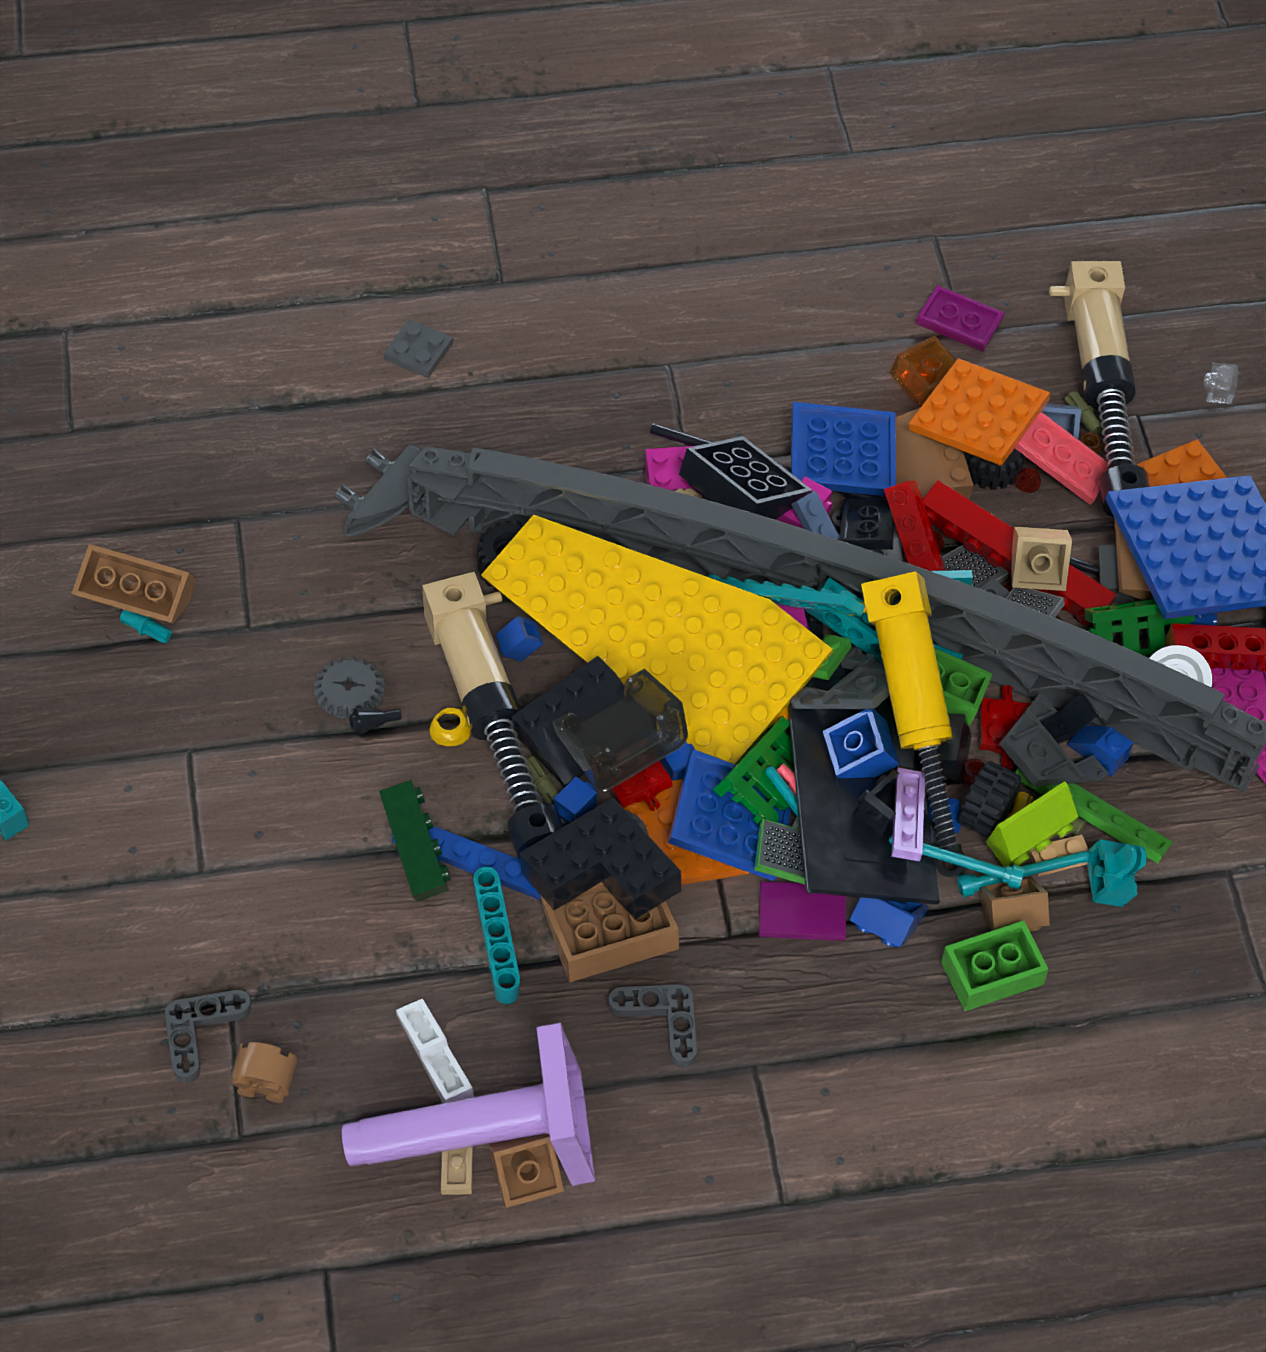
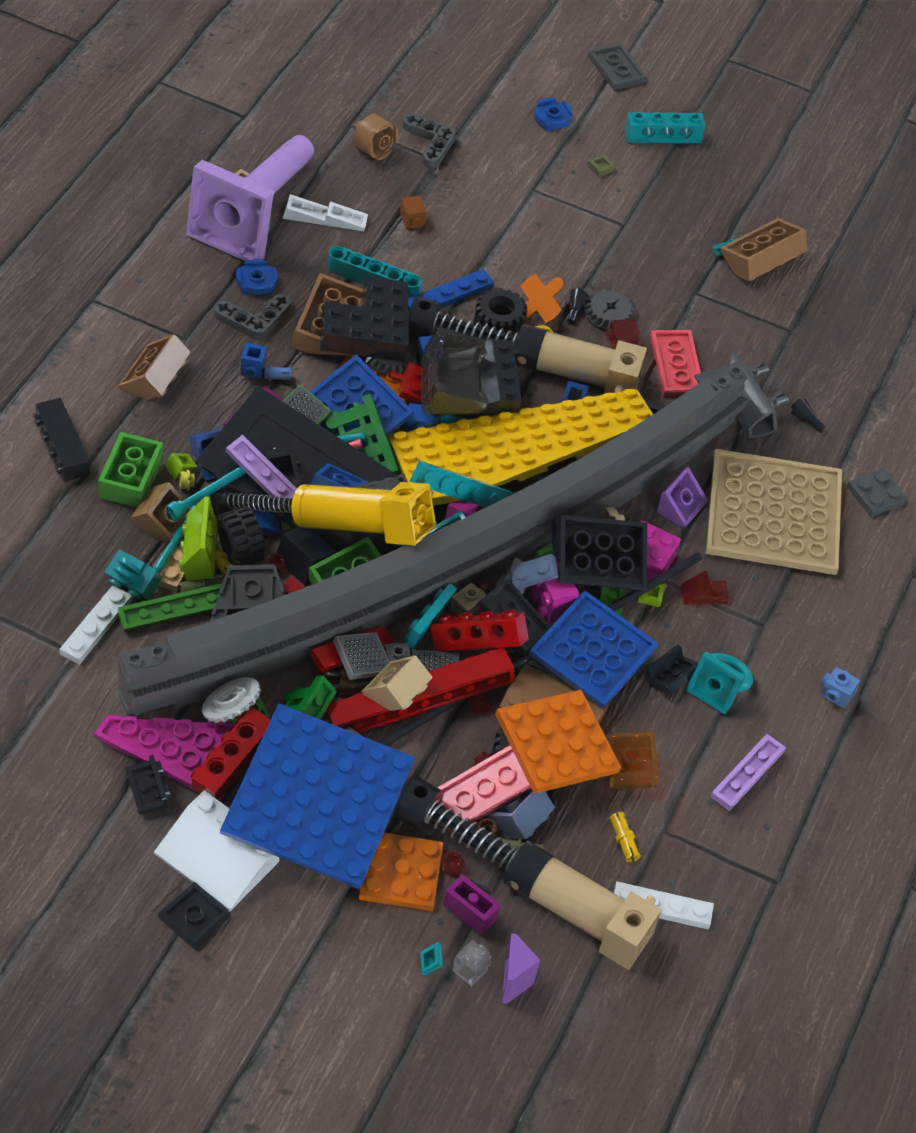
camera: 120 degrees right, 5 degrees down
dark green brick [379,780,451,902] -> none
magenta tile [916,285,1005,352] -> none
none -> black brick [33,397,90,482]
none -> white plate [59,585,132,665]
none -> medium nougat slope [118,334,191,400]
none -> lime slope [165,453,199,479]
none -> light yellow plate [179,469,195,492]
none -> blue plate [236,259,278,295]
none -> blue brick [240,343,267,379]
none -> medium blue pin [264,364,291,382]
none -> dark orange brick [400,196,427,229]
none -> teal slope [420,942,444,976]
none -> clear red plate [441,851,465,875]
none -> magenta brick [443,874,501,936]
none -> black tyre [473,288,527,335]
none -> medium lavender slope [502,933,540,1004]
none -> orange piece [520,273,564,323]
none -> blue plate [534,98,572,131]
none -> olive tile [587,154,615,177]
none -> clear red slope [606,319,640,350]
none -> yellow pin [609,812,641,862]
none -> white plate [614,882,714,930]
none -> black bracket [647,645,698,695]
none -> coral tile [650,330,701,397]
none -> clear red slope [680,571,729,604]
none -> teal tile [686,652,753,715]
none -> tan plate [705,449,842,575]
none -> lavender plate [710,734,786,811]
none -> black cone [791,398,826,432]
none -> medium blue brick [821,667,860,708]

